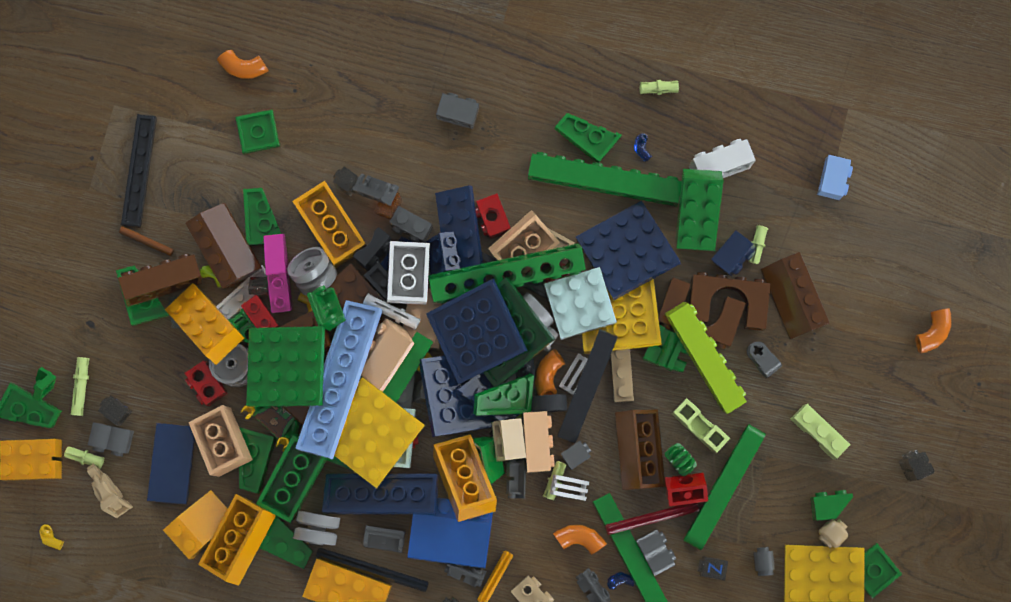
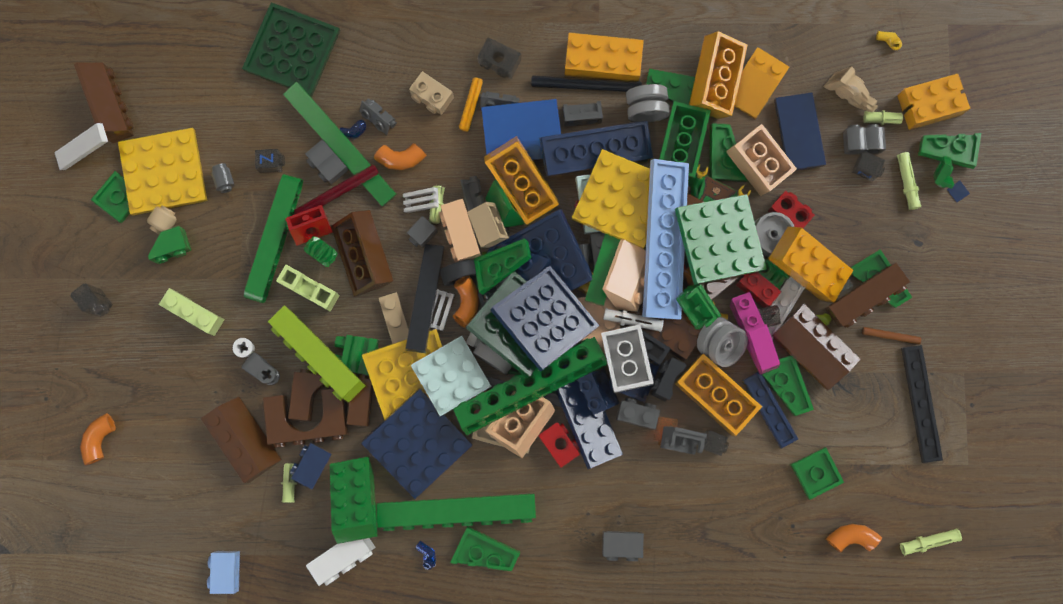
camera: 165 degrees right, 0 degrees up
none -> white bush [233,338,255,358]
none -> dark blue tile [742,372,798,449]
none -> yellowish green pin [900,528,962,556]
none -> dark blue sticker [947,181,970,202]

